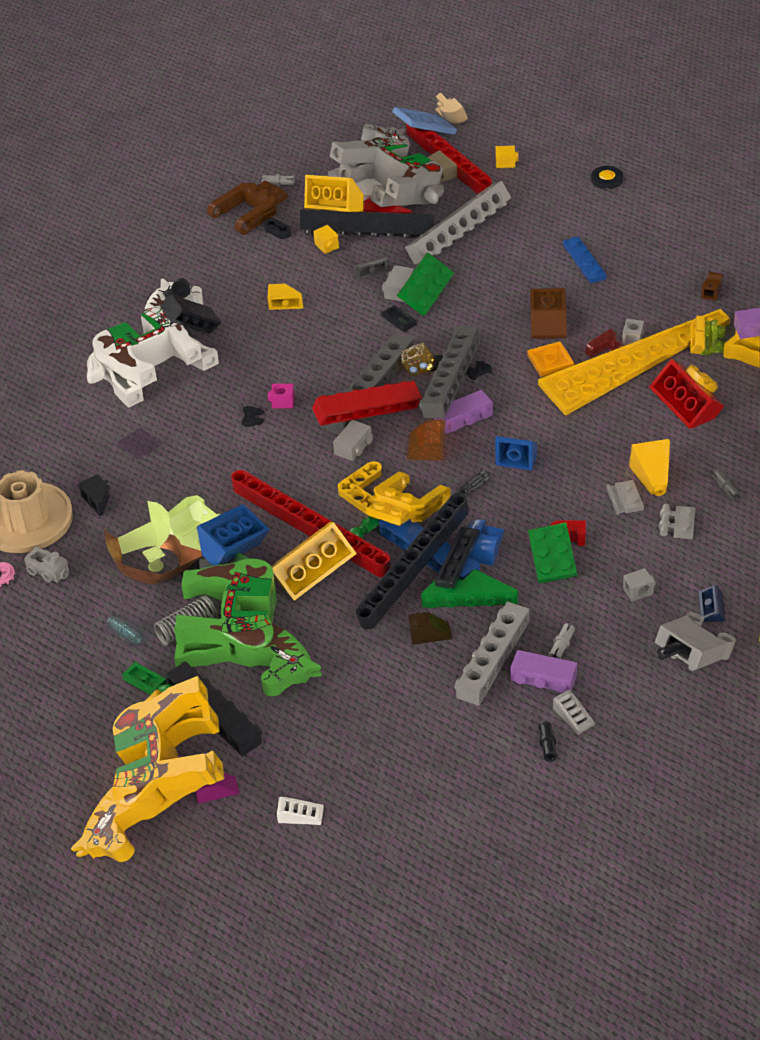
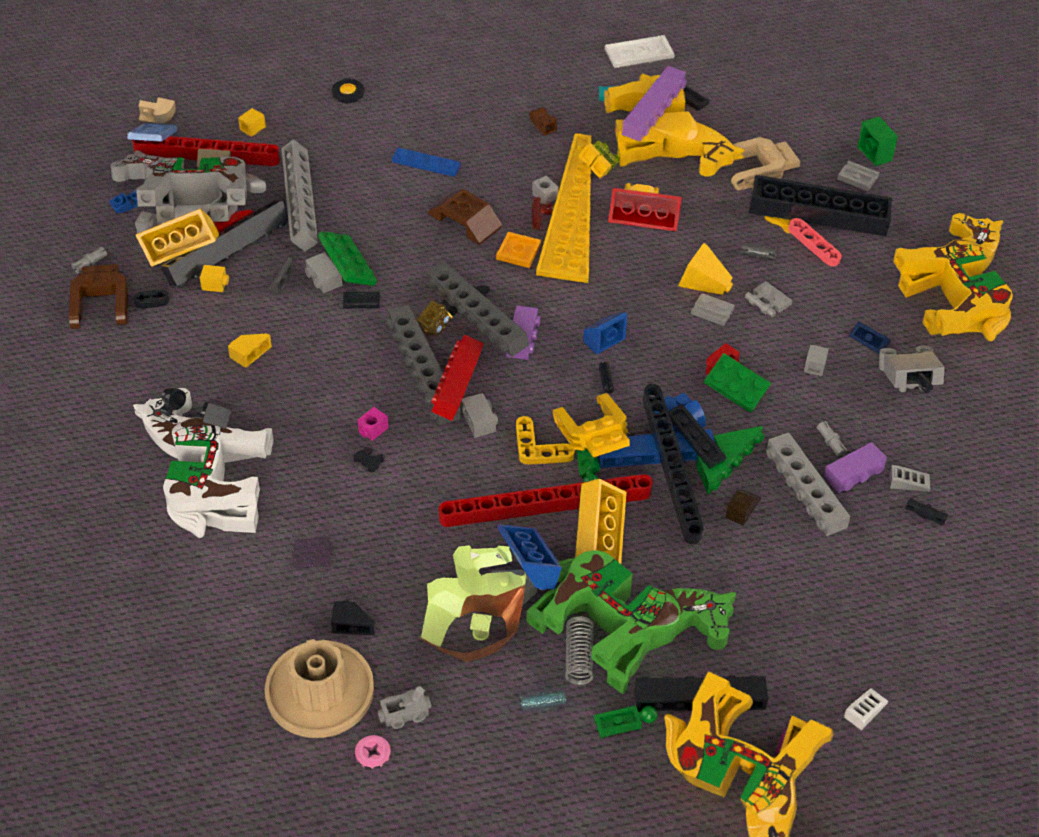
camera: 55 degrees left, 5 degrees up
clear orange slope [407,420,446,461] -> none

